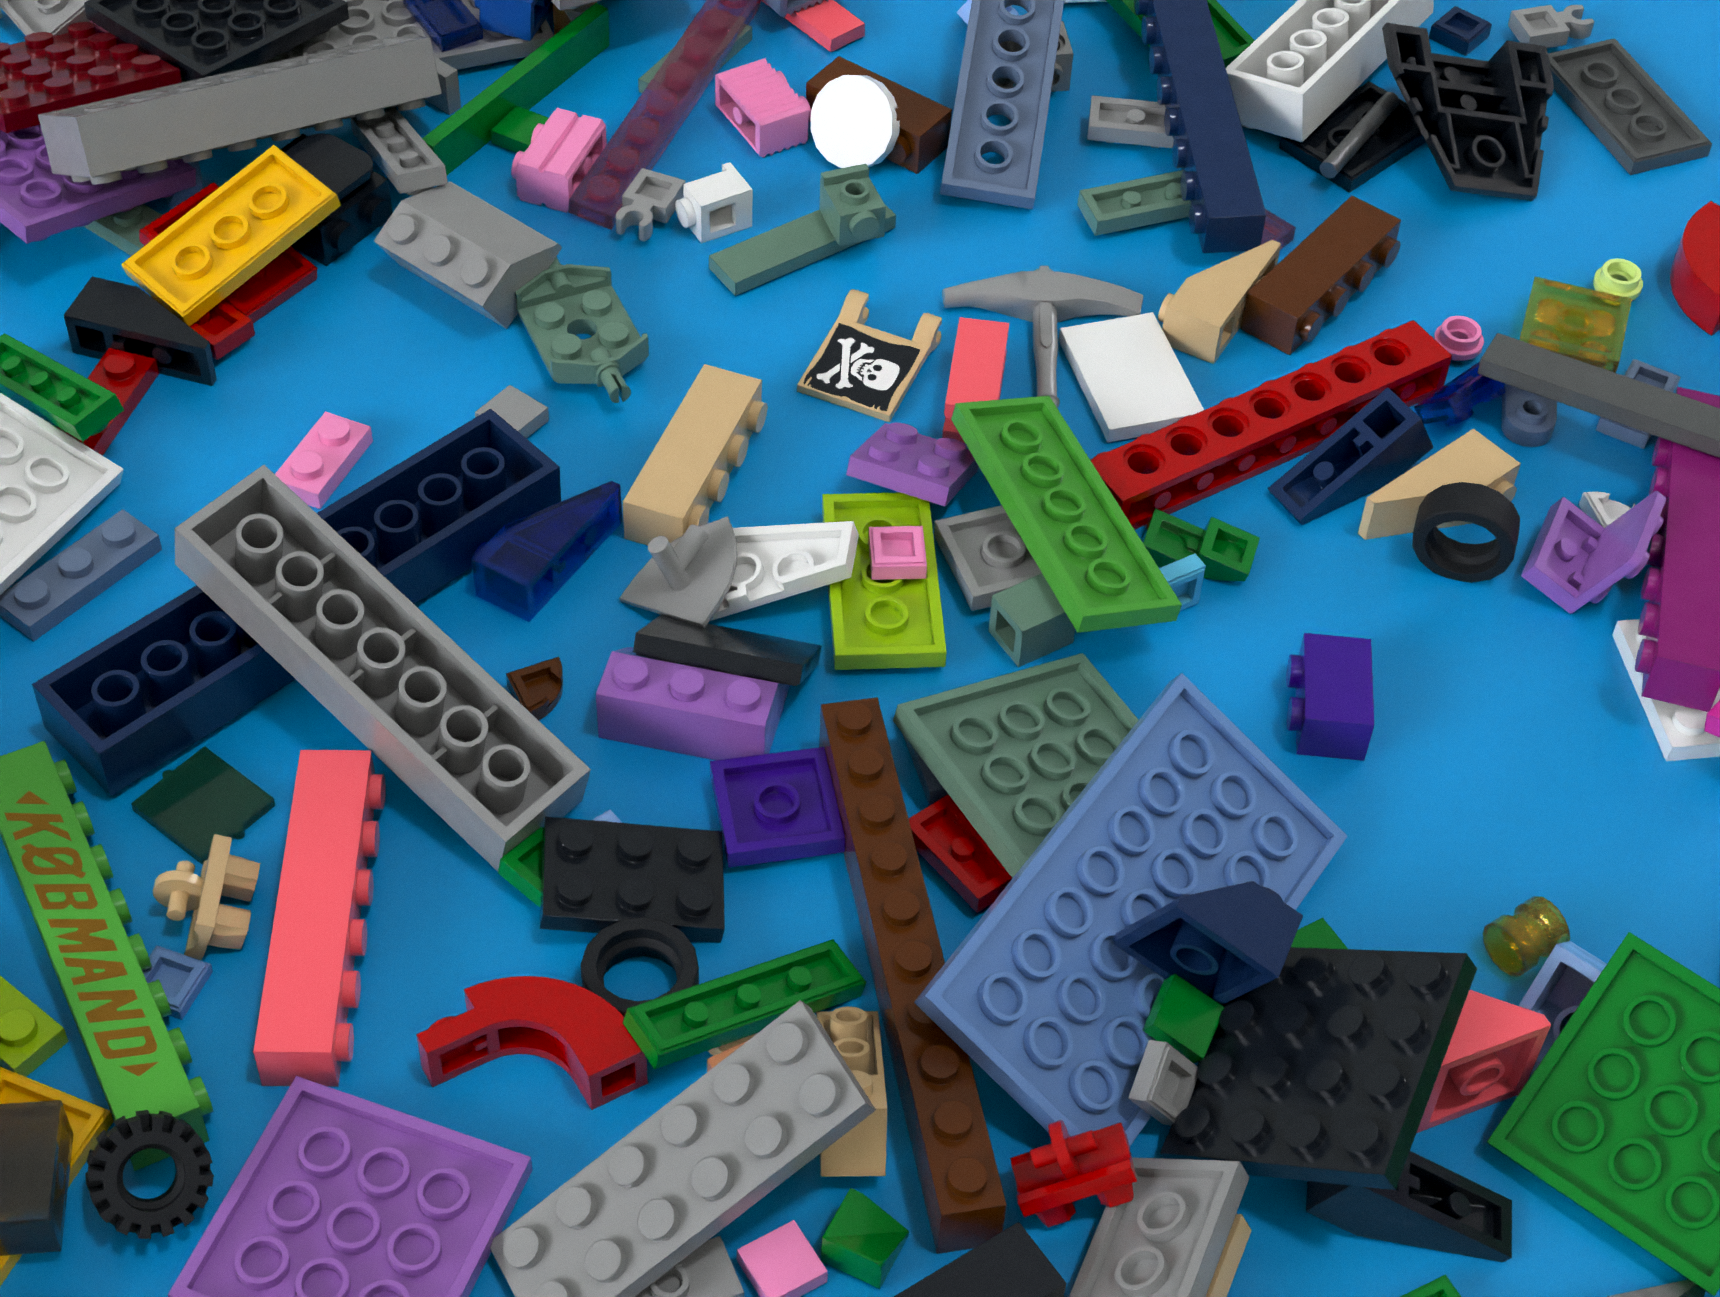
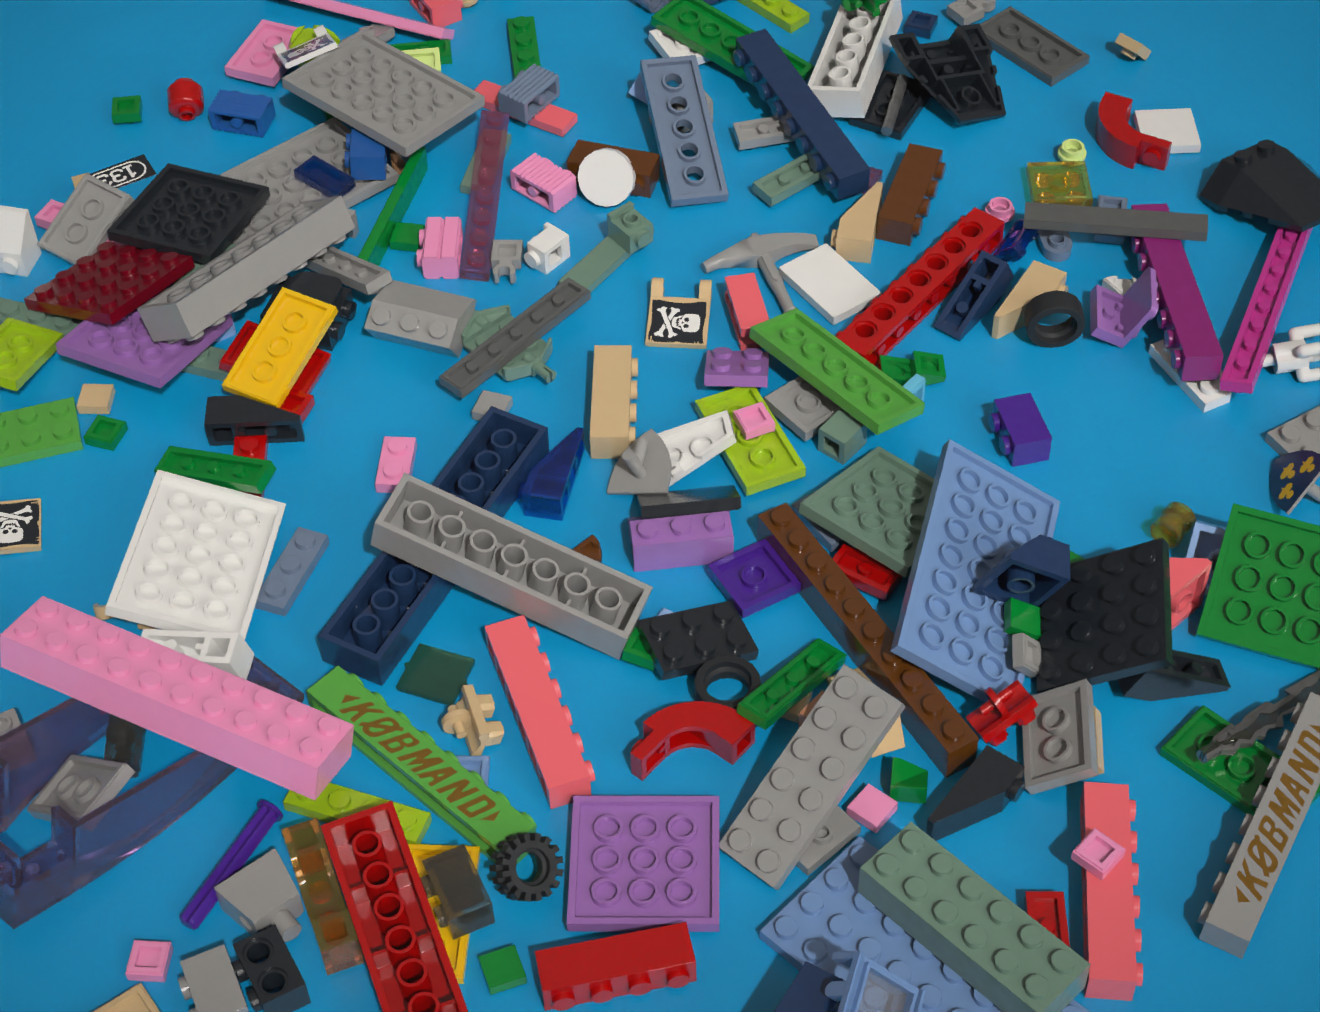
camera: 15 degrees left, 0 degrees up
none -> dark grey tile [439,277,591,398]

